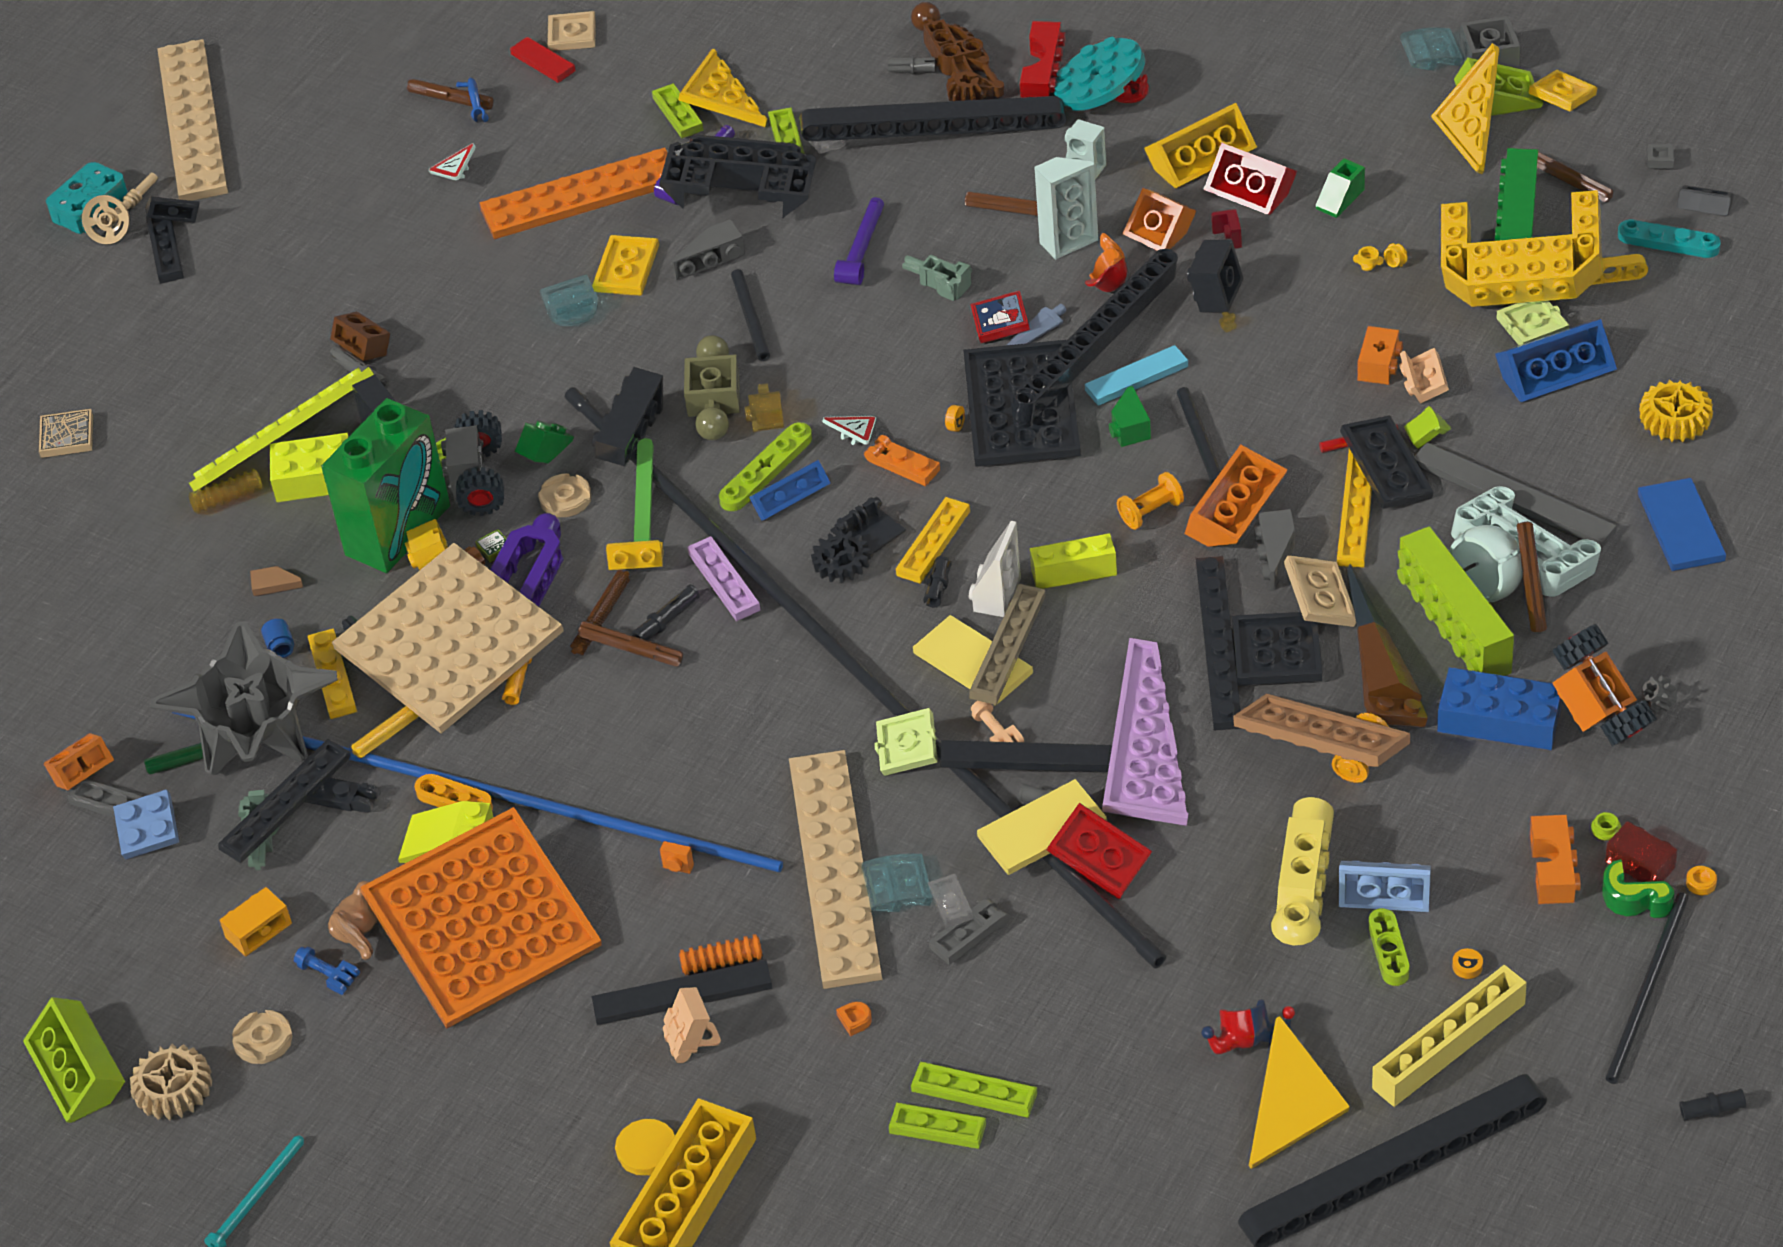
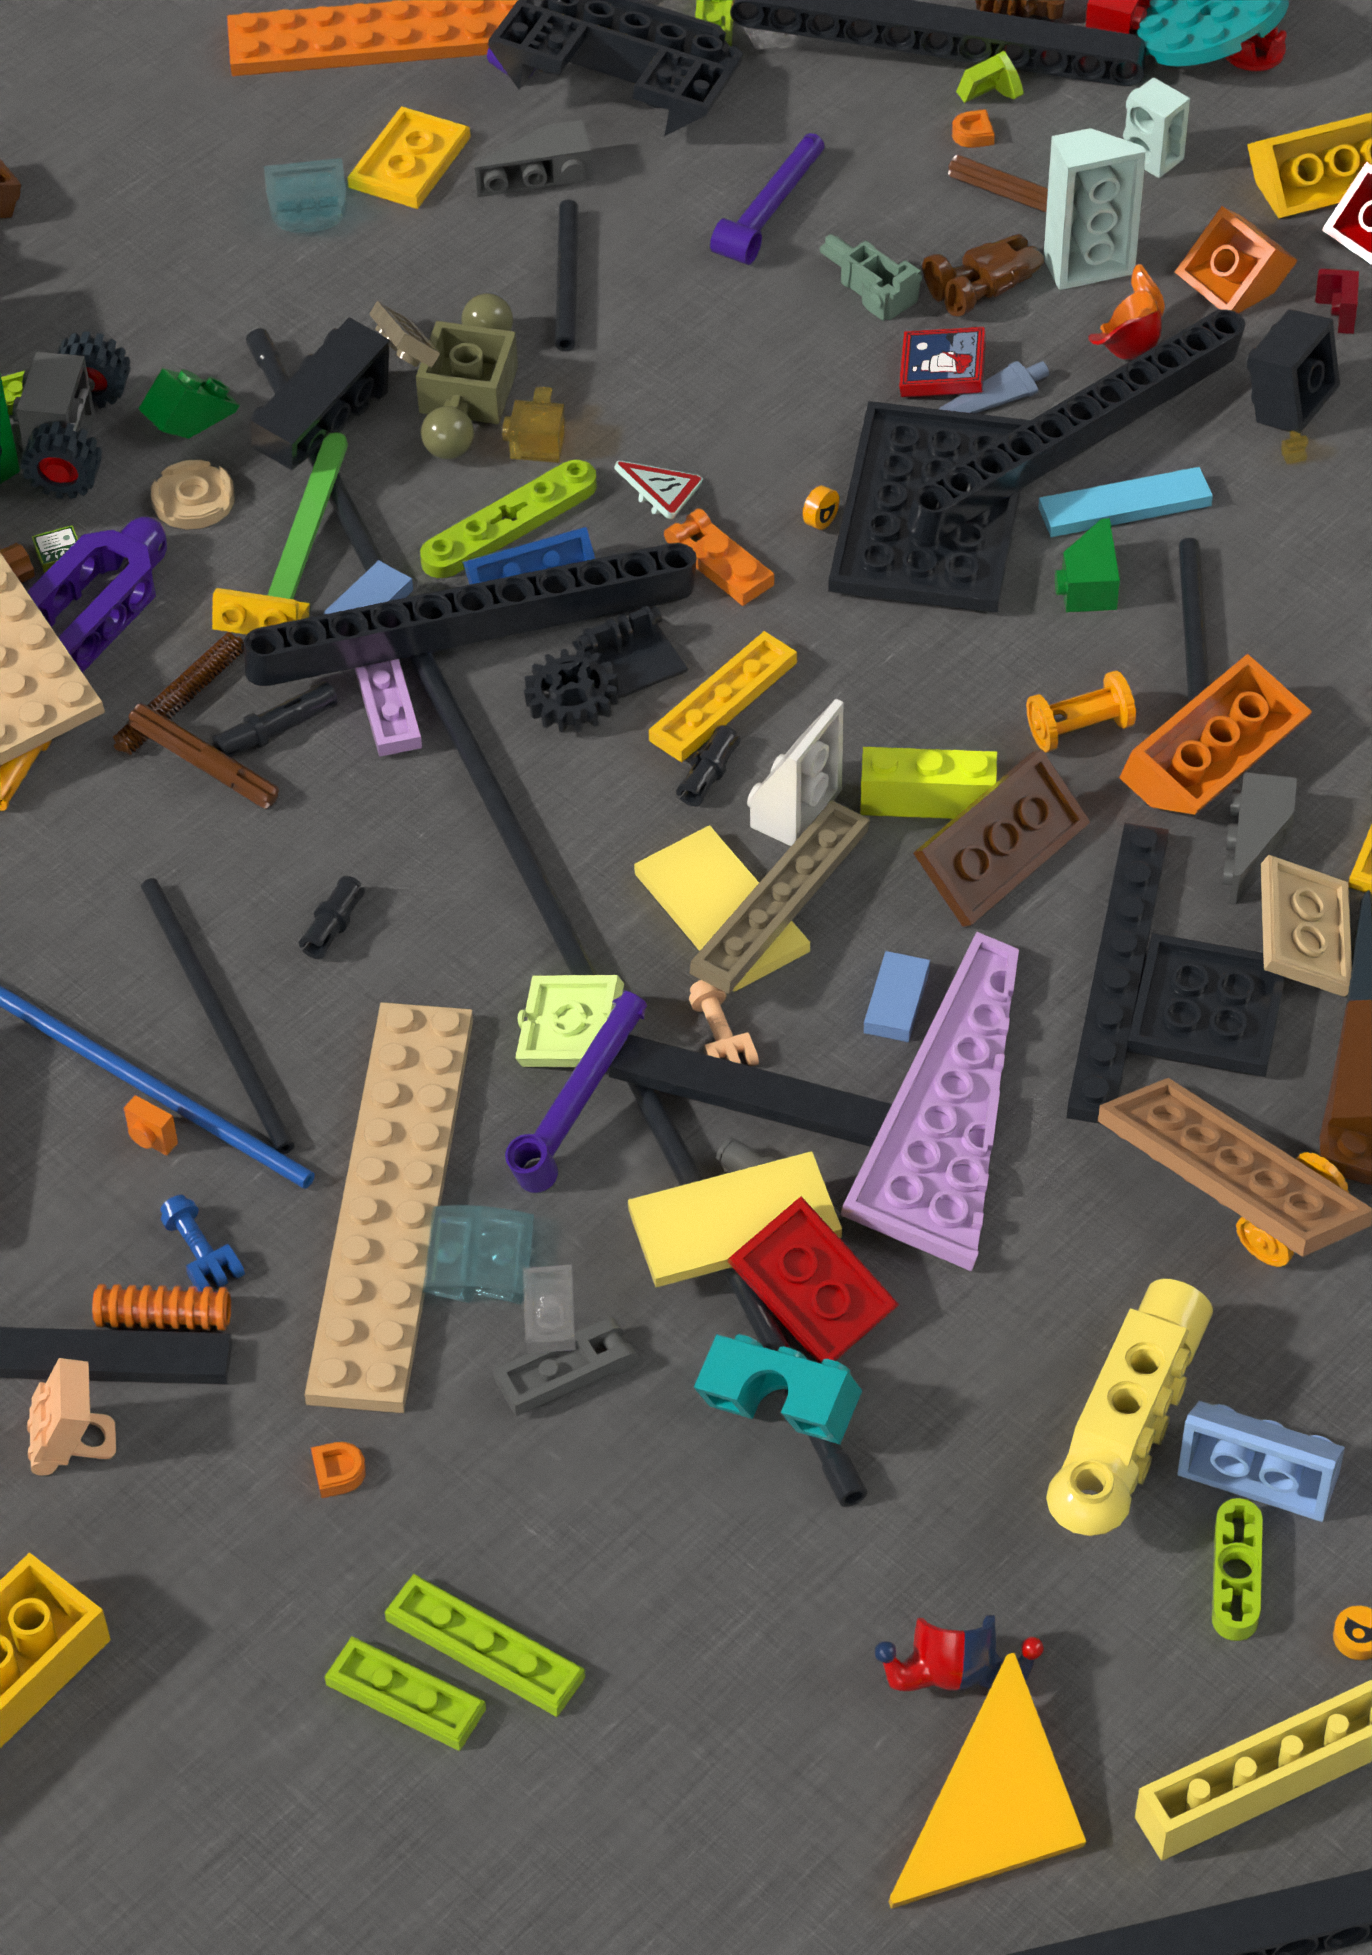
camera: 10 degrees right, 5 degrees up
none -> black piece [141,878,295,1154]
none -> blue hinge [160,1195,245,1291]
none -> black beam [244,543,697,686]
none -> black pin [299,876,365,959]
none -> medium blue tile [324,560,413,614]
none -> dark tan plate [369,301,440,368]
none -> dark purple piece [505,991,648,1193]
none -> teal arch [694,1334,862,1444]
none -> medium blue tile [864,951,930,1042]
none -> reddish brown plate [913,749,1090,927]
none -> reddish brown piece [922,234,1044,317]
none -> orange tile [952,109,995,148]
none -> lime tile [956,51,1024,103]

